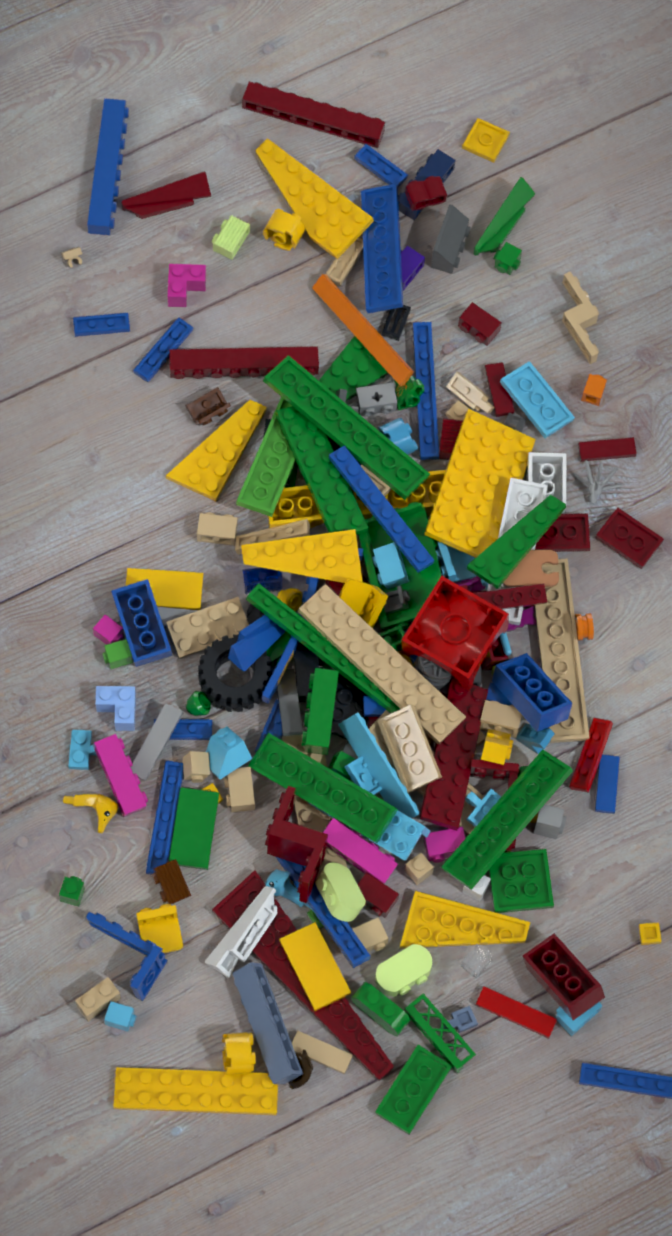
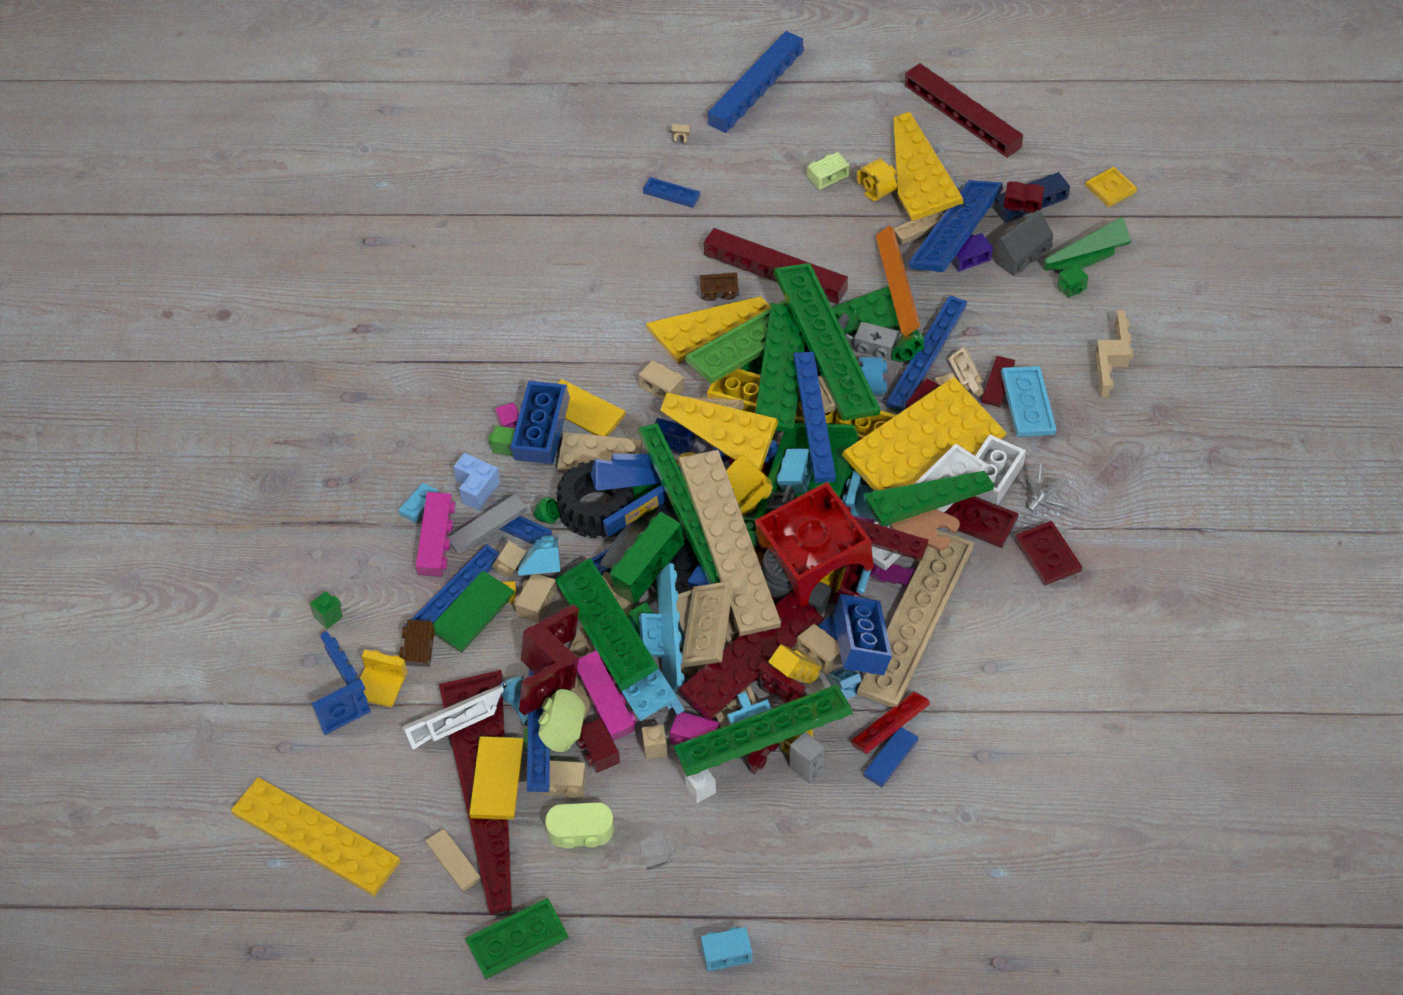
camera: 35 degrees right, 15 degrees down
yellow animal [63,794,118,834] -> none
tan brick [75,977,121,1022] -> none
medium azure brick [104,1001,137,1032] -> none
dark red wedge [121,171,211,219] -> none
blue tile [133,317,193,383] -> none
dark pink brick [167,264,206,307] -> none
yellow brick [222,1032,256,1075] -> none
sand blue brick [232,963,303,1084] -> none
dark brown hat [288,1049,313,1089] -> none
green brick [351,982,410,1036] -> none
blue plate [354,144,408,187] -> none
black tile [382,305,411,341] -> none
yellow wing [399,891,530,949] -> none
green fence [405,993,476,1073] -> none
sand blue plate [440,1006,478,1034] -> none
dark red brick [458,302,502,346] -> none
red tile [475,986,557,1039] -> none
green plate [489,849,554,913] -> none
dark grey tile [504,413,526,433] -> none
dark red brick [522,933,605,1020] -> none
orange wheel [575,613,594,641] -> none
dark red tile [578,437,637,462] -> none
orange brick [581,374,607,406] -> none
yellow plate [639,922,662,945] -> none

